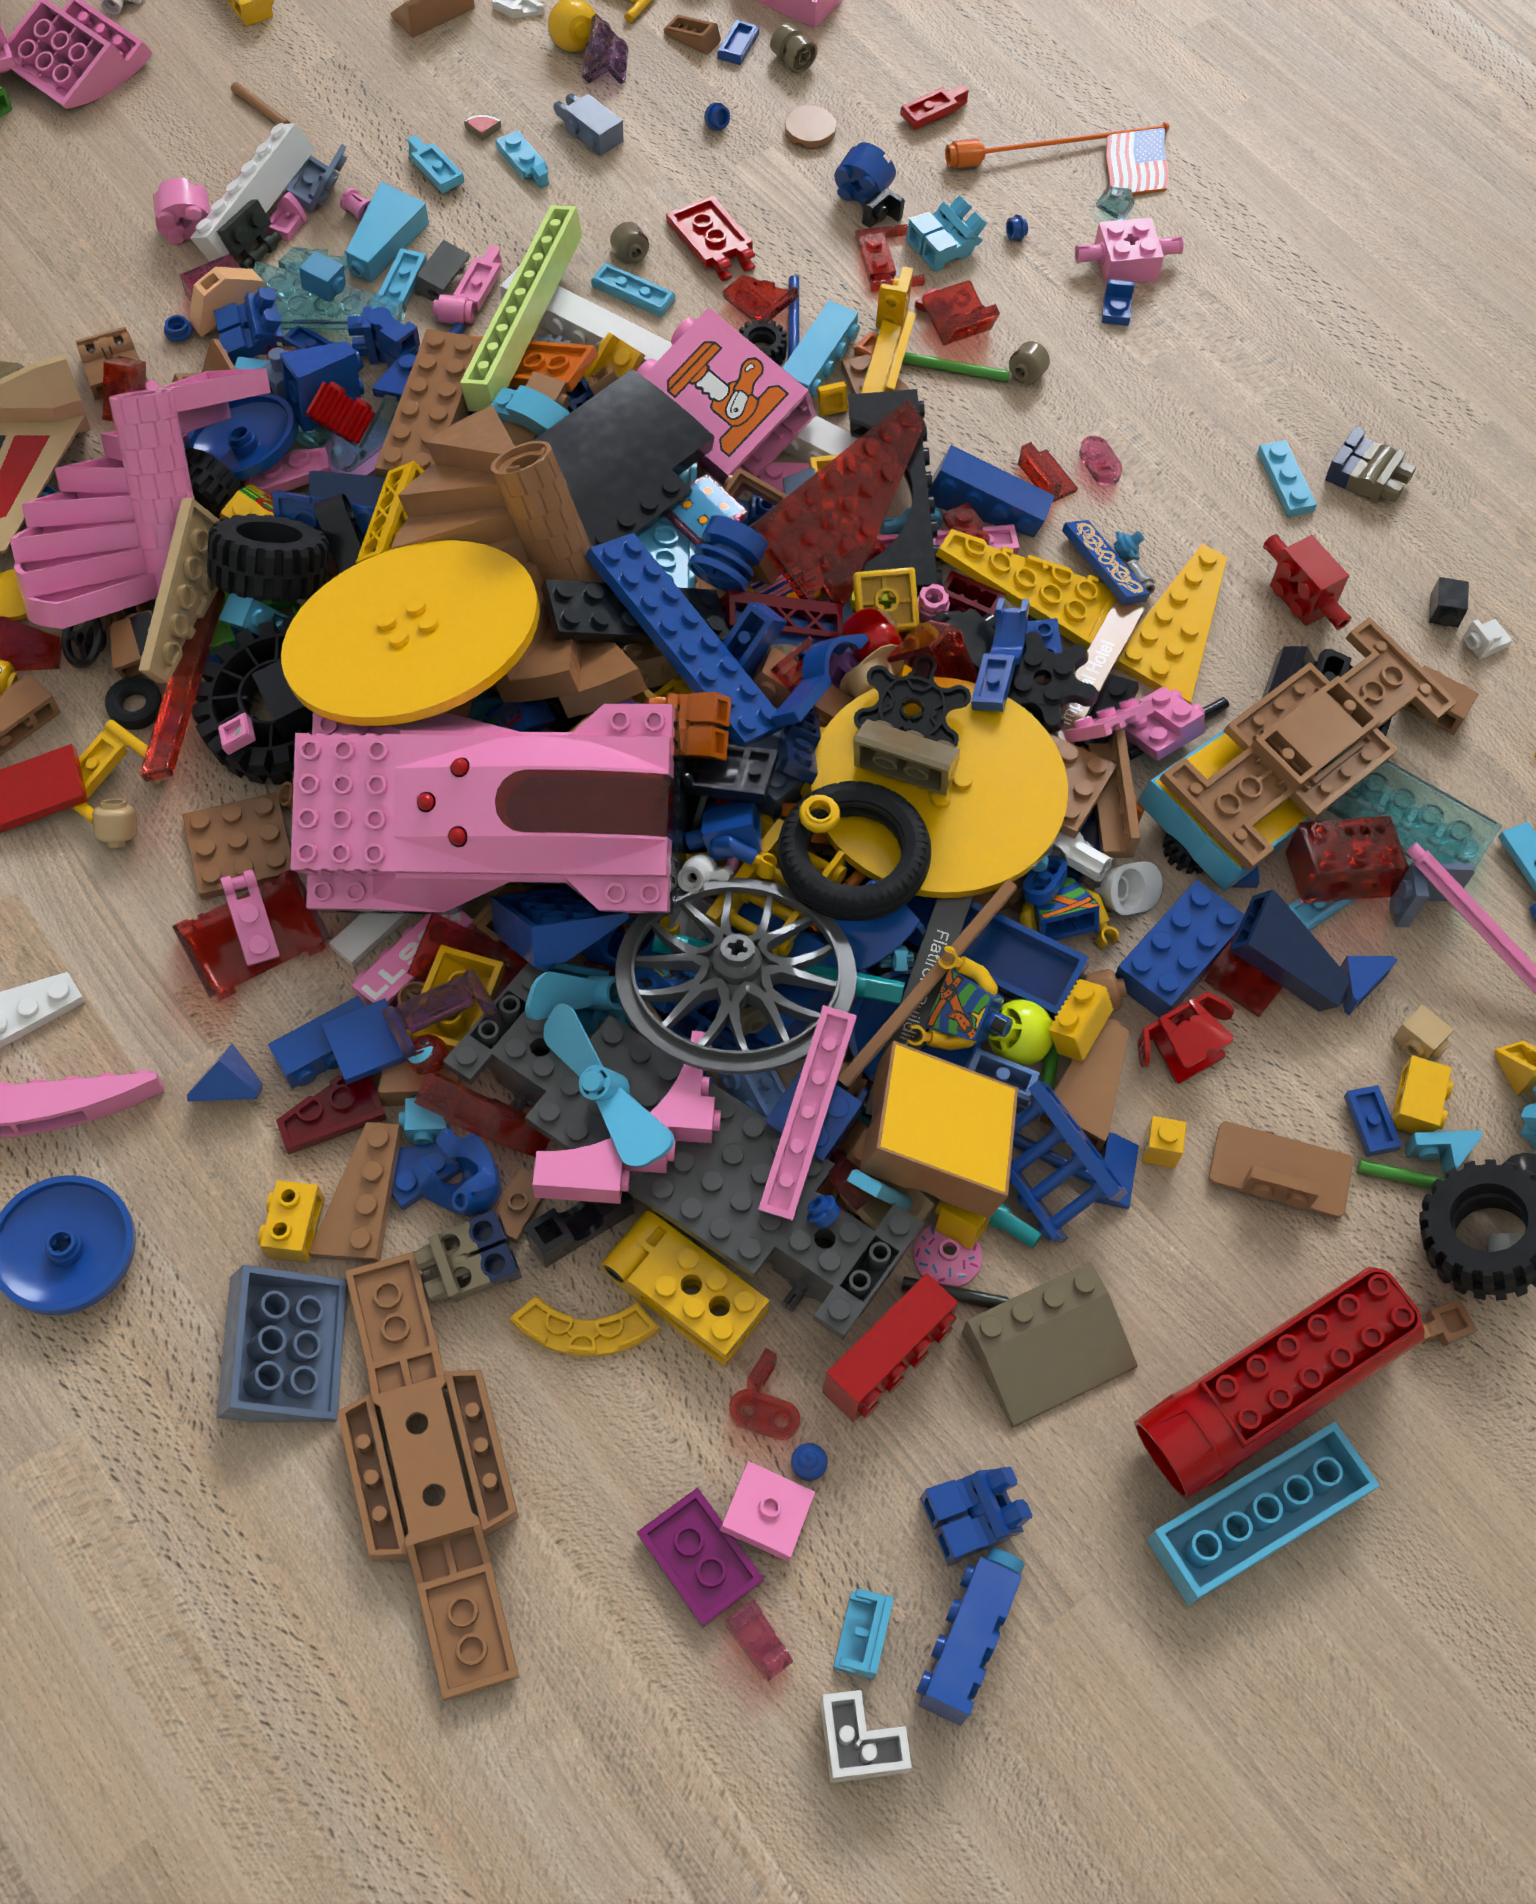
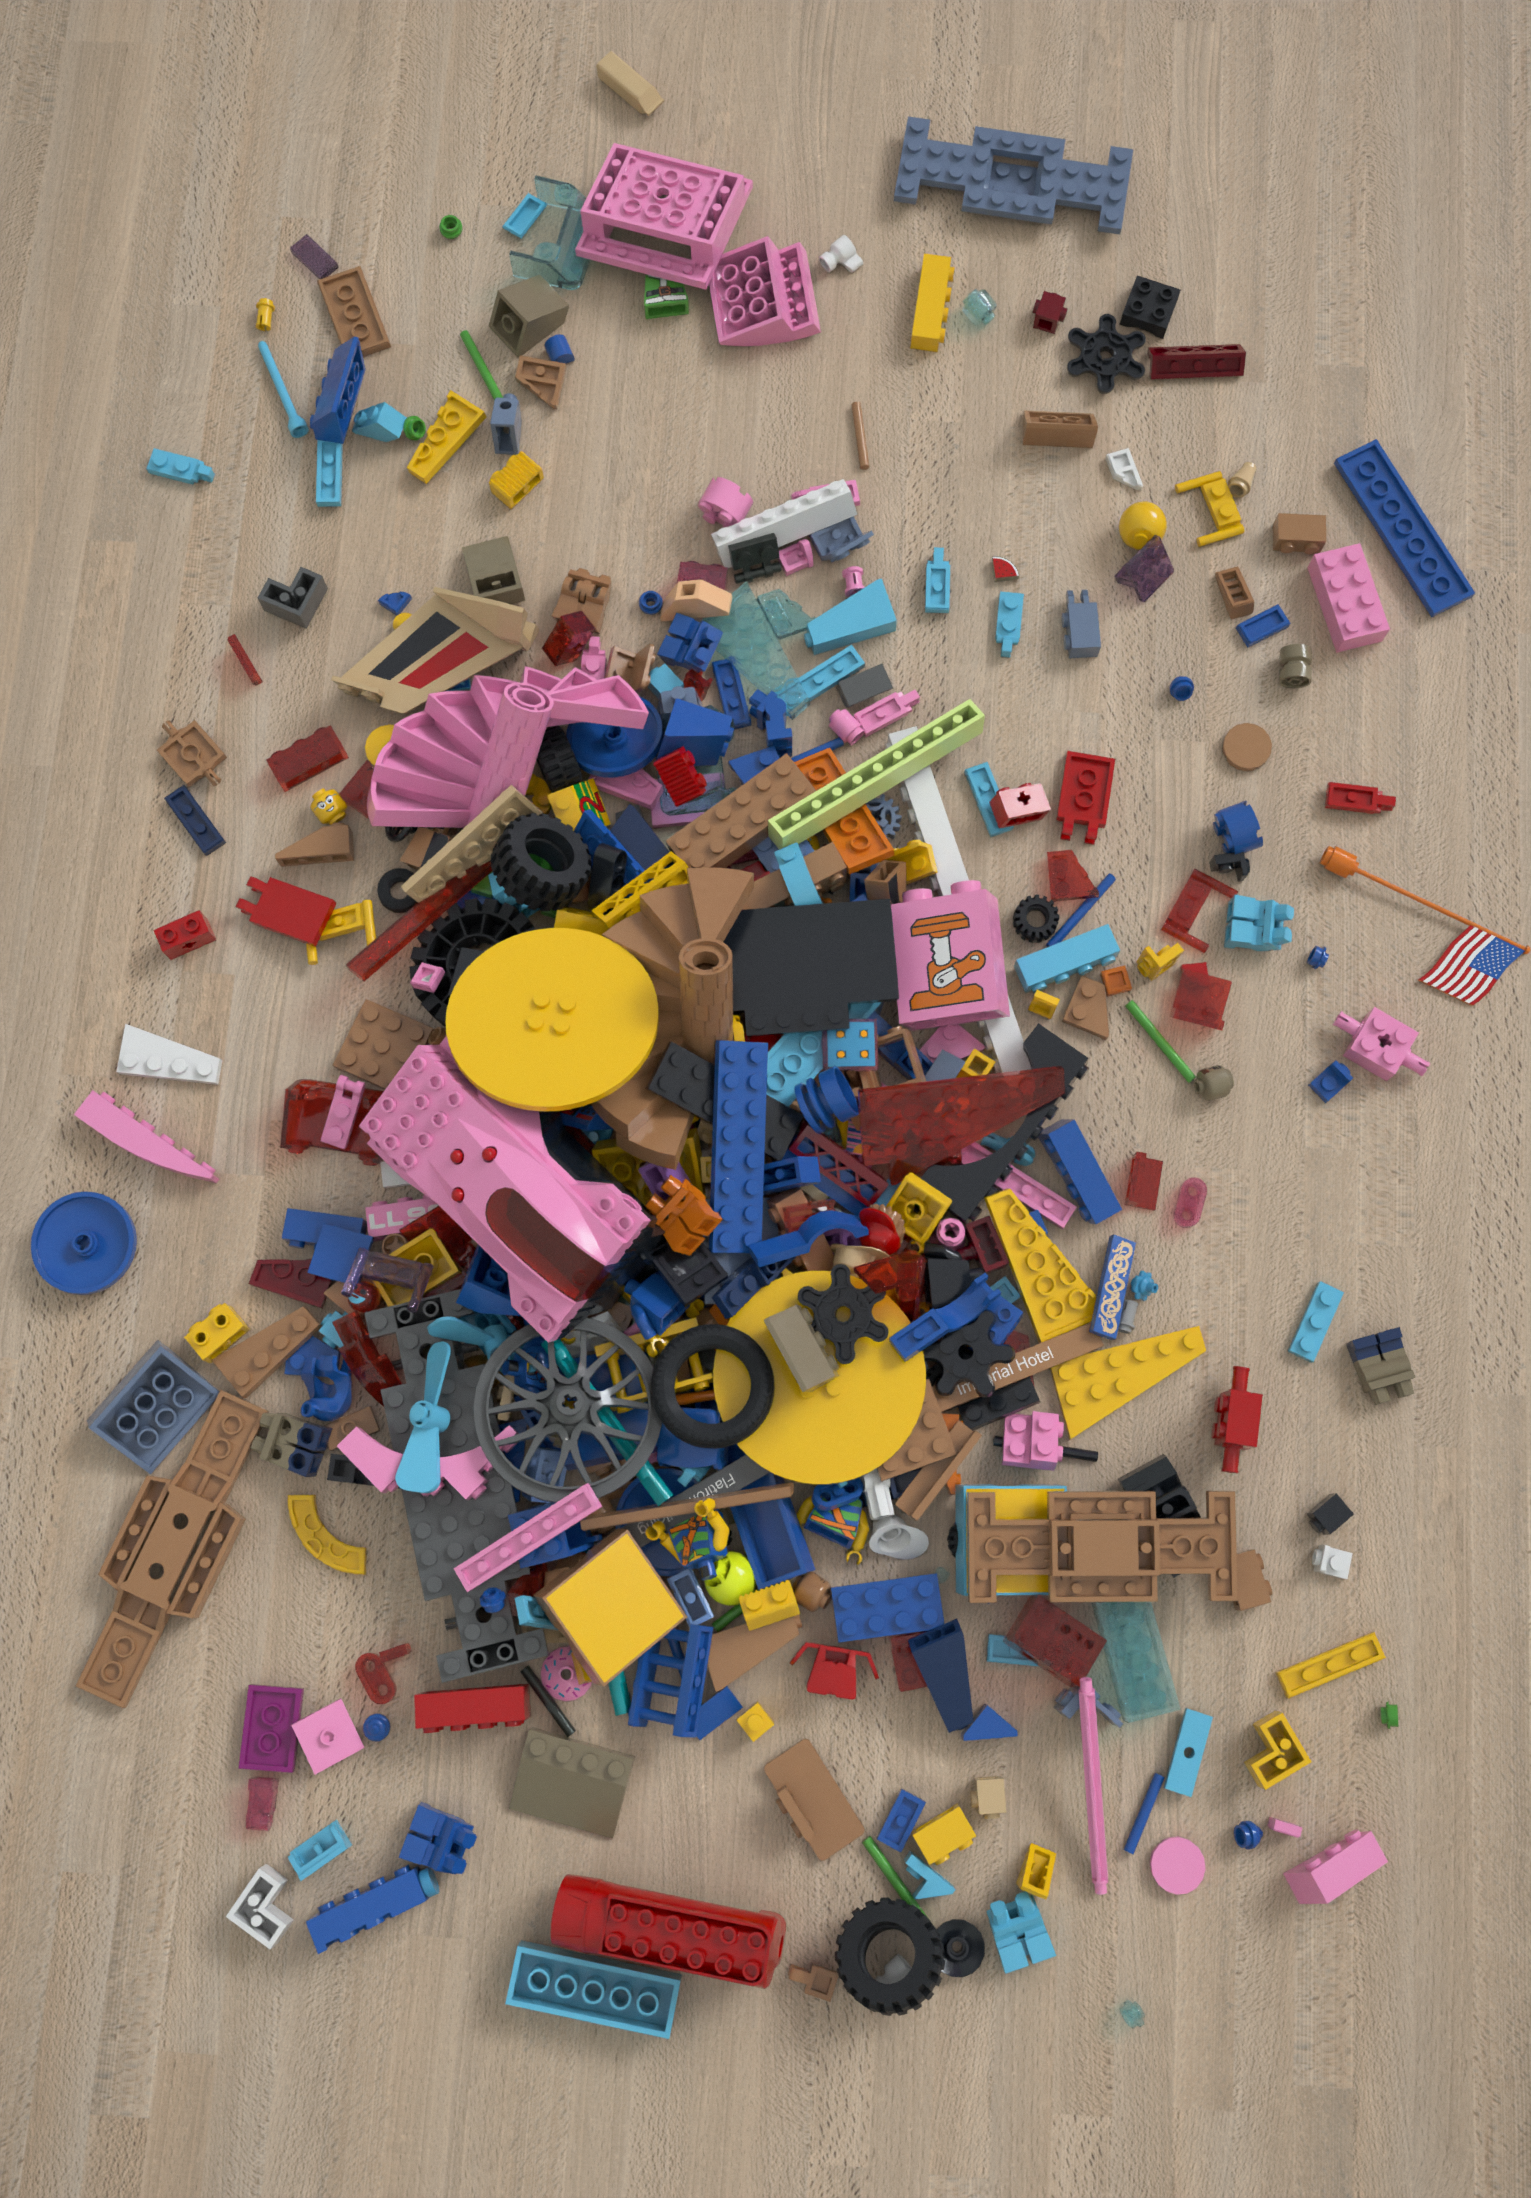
camera: 45 degrees right, 15 degrees up
tan head [92,799,138,848] -> none
blue slope [187,1044,263,1101] -> none
dark azure brick [299,251,346,303] -> none
yellow hinge [600,1210,770,1367] -> none
dark tan head [610,222,649,264] -> none
white piece [677,854,734,892] -> none
yellow piece [799,795,840,833] -> none
yellow fence [860,311,916,393] -> none
clear red plate [942,502,990,544] -> none
bright pink wing [1063,698,1154,743] -> none
clear light blue slope [1096,186,1134,220] -> none
none -> brick [989,783,1051,829]

